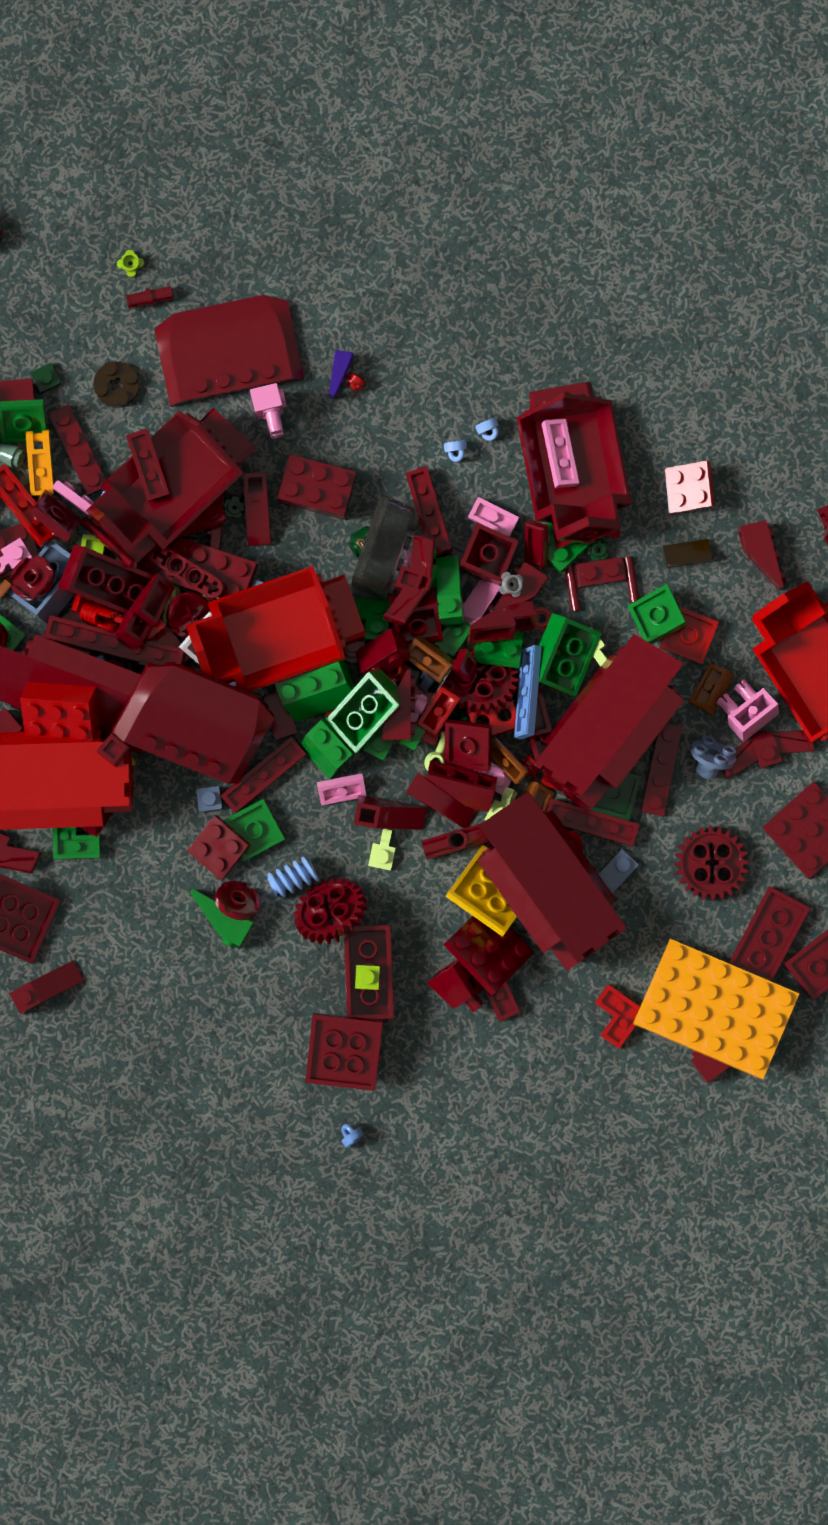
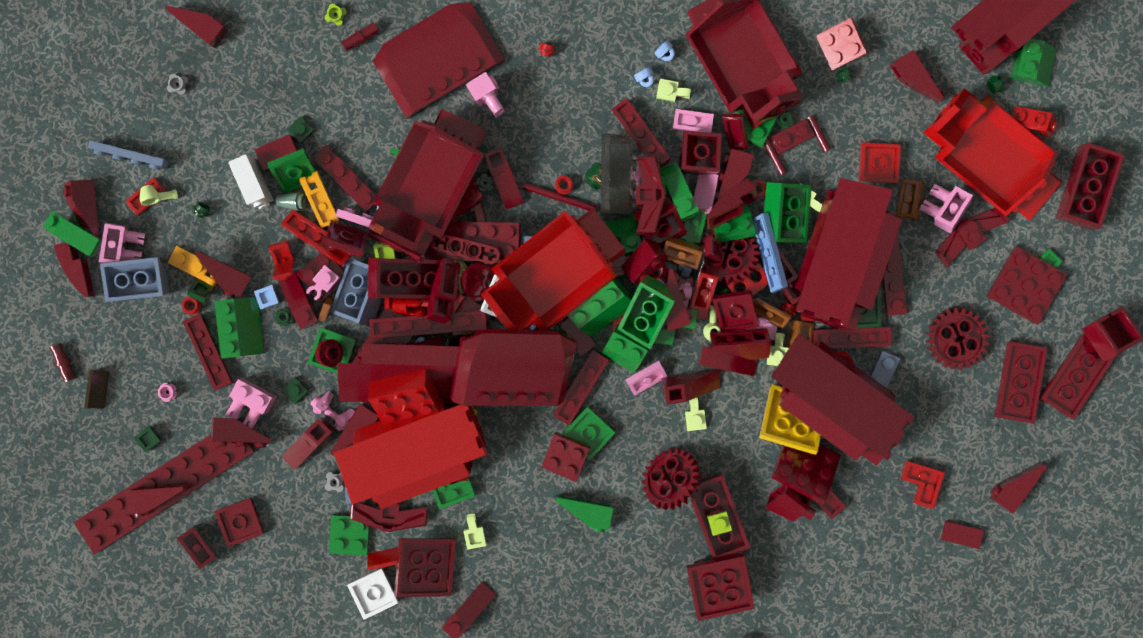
camera: 15 degrees left, 5 degrees up
dark red plate [10,556,55,601] -> none
dark brown plate [93,361,140,408] -> none
dark red tile [97,733,130,767] -> none
dark red plate [126,428,170,502] -> none
sand blue plate [196,786,222,812] -> none
dark red plate [214,880,261,921] -> none
light blue piece [267,857,320,900] -> none
dark red brick [277,454,356,520] -> none
dark purple slope [329,350,354,400] -> none
dark red piece [421,823,490,860] -> none
light grey plate [499,572,523,597] -> none
bright pink plate [542,419,579,488] -> none
green plate [627,584,688,644] -> none
light orange plate [633,939,799,1080] -> none
dark brown slope [663,539,713,569] -> none
sand blue plate [690,736,736,779] -> none
none -> yellowish green plate [464,513,487,550]
none -> dark red bar [522,182,597,211]
none -> red plate [555,175,574,195]
none -> yellowish green plate [656,79,691,102]
none -> dark green plate [836,66,854,83]
none -> dark red tile [941,521,984,549]

